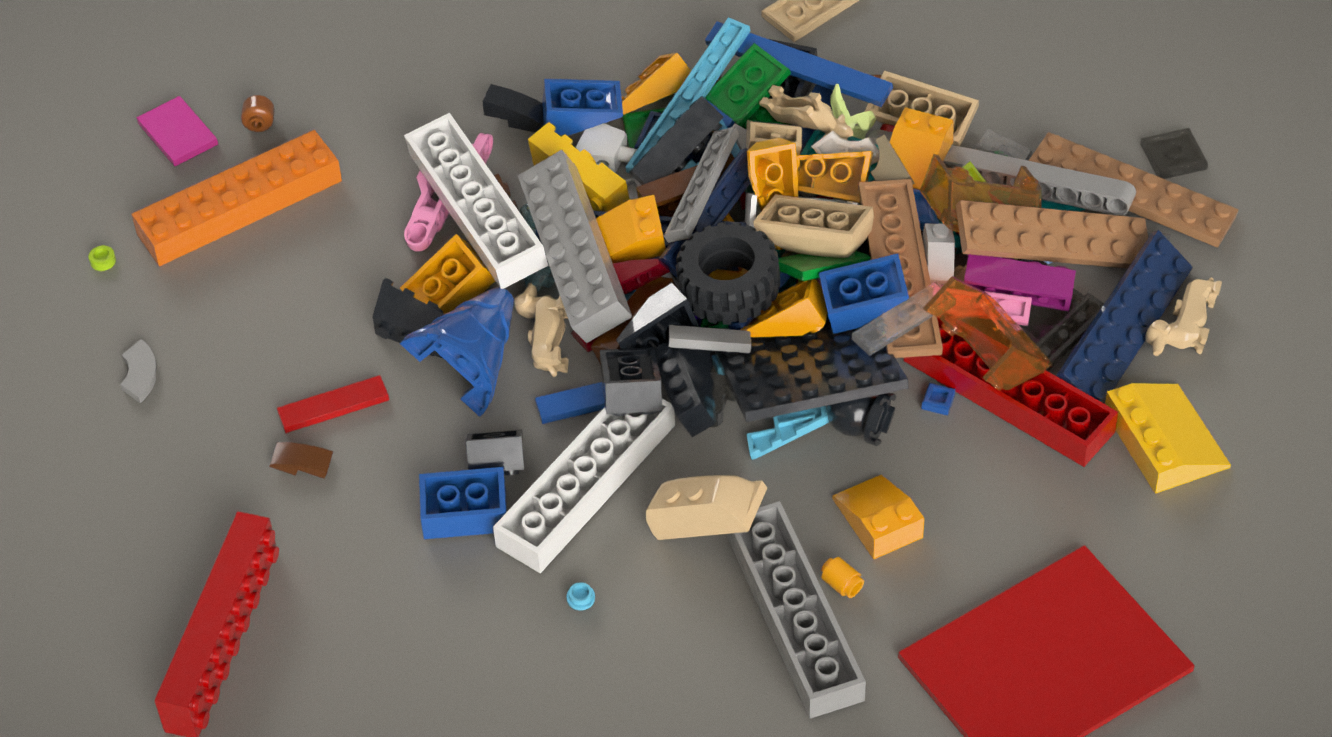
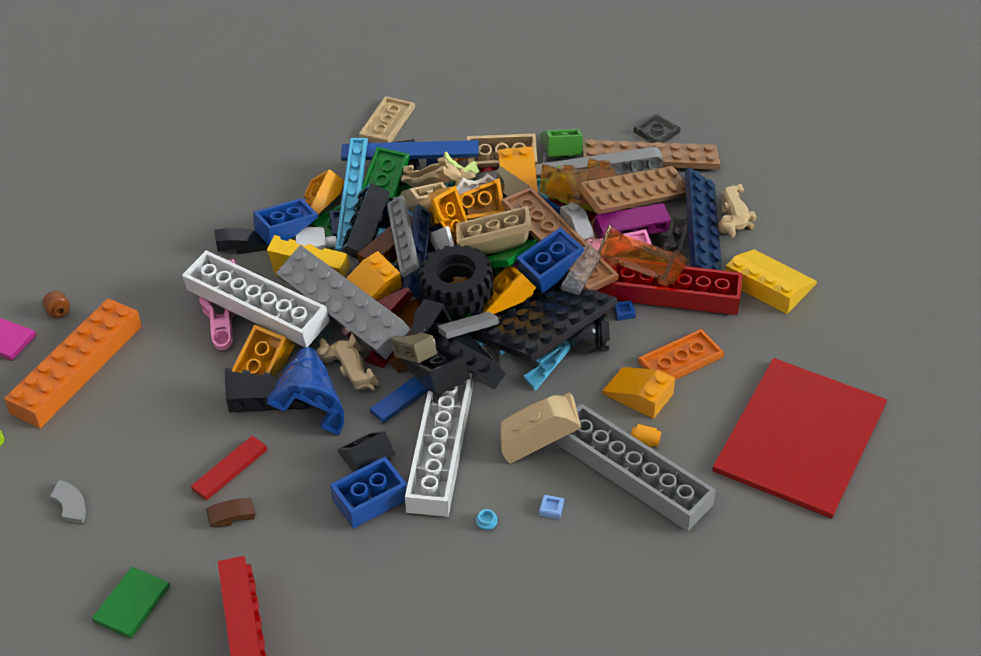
camera: 30 degrees left, 5 degrees down
none -> green tile [92,567,170,639]
none -> dark tan arch [390,332,437,363]
none -> bright green slope [539,129,583,158]
none -> light blue tile [539,495,564,520]
none -> orange tile [638,329,725,380]

